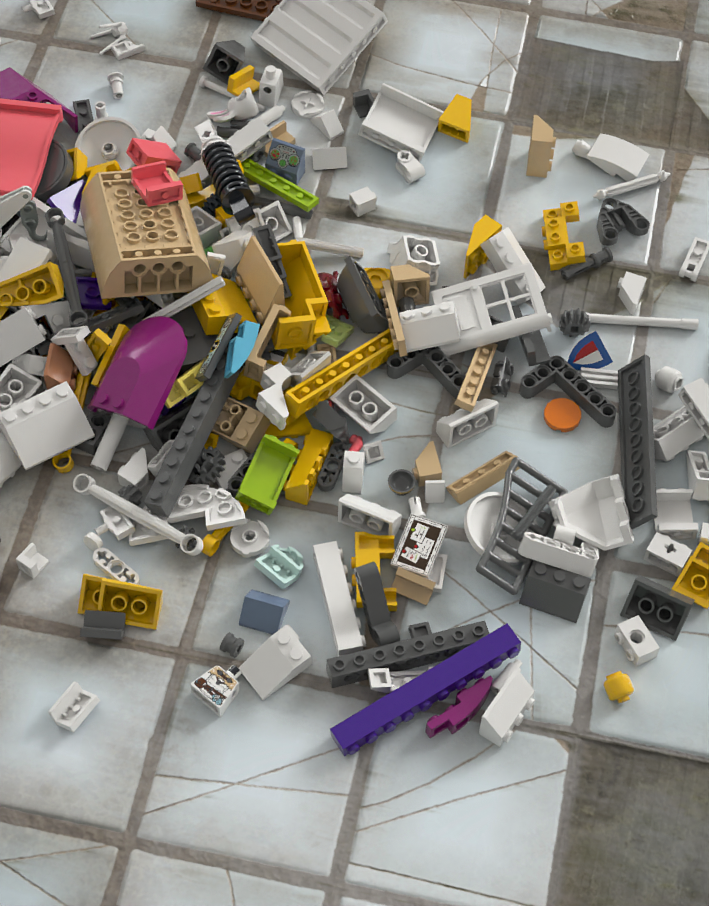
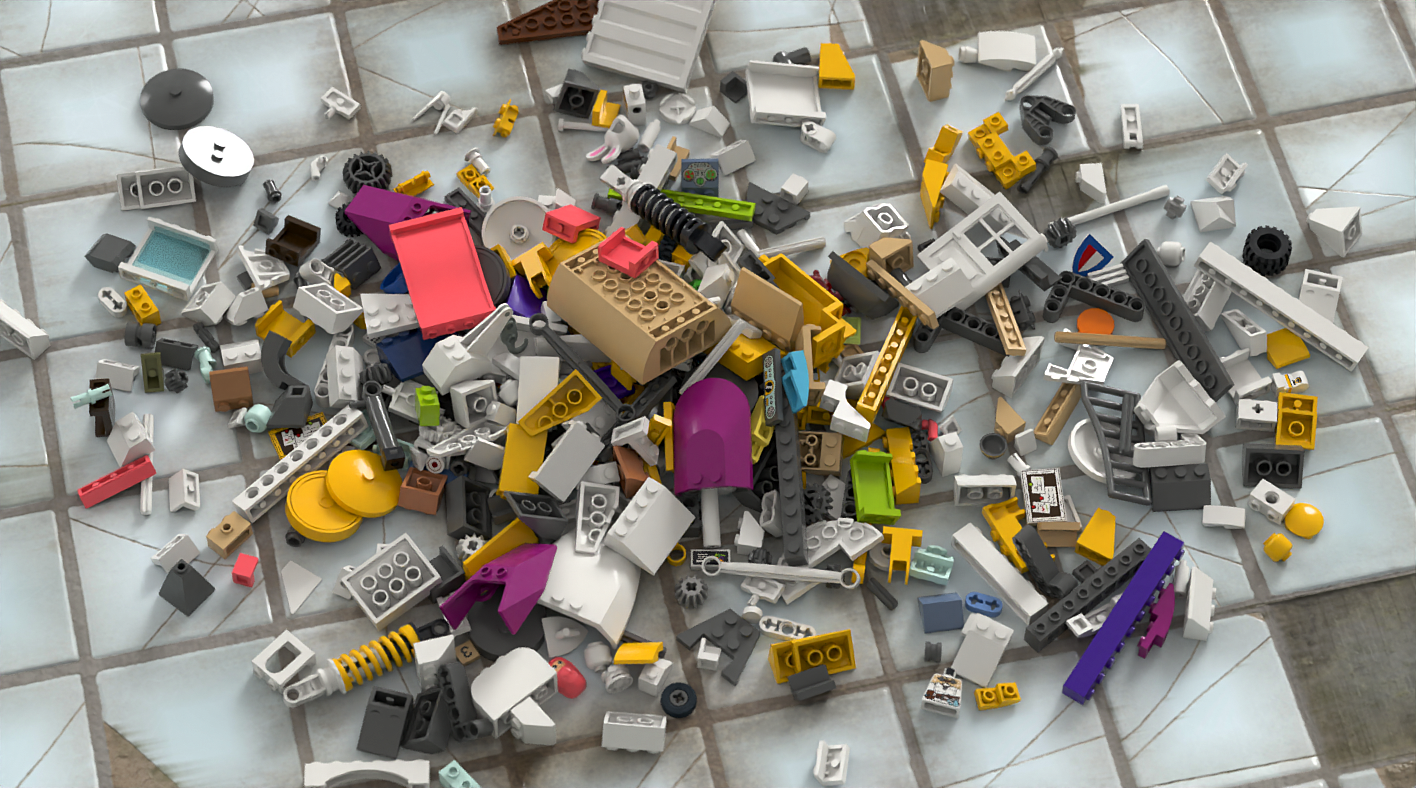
camera: 25 degrees left, 0 degrees up
none -> dark grey gear [342,150,393,193]
none -> yellow hinge [393,171,434,196]
none -> yellow slope [456,164,494,198]
none -> yellow hinge [493,99,519,137]
none -> dark grey plate [642,81,659,99]
none -> light grey gear [675,574,708,609]
none -> dark grey wing [676,609,760,686]
none -> tile [691,549,730,570]
none -> white tile [727,314,763,339]
none -> dark grey wing [746,182,810,235]
none -> dark grey piece [772,47,811,65]
none -> dark grey axle [866,577,898,610]
none -> yellow piece [882,526,923,585]
none -> yellow brick [924,124,963,164]
none -> medium blue beam [965,592,1003,618]
none -> yellow slope [974,682,1021,710]
none -> white wing [1043,328,1114,385]
none -> tan axle [1054,331,1166,350]
none -> yellow slope [1075,508,1116,566]
none -> light grey gear [1164,196,1187,219]
none -> white slope [1202,505,1246,529]
none -> yellow dish [1284,503,1324,539]

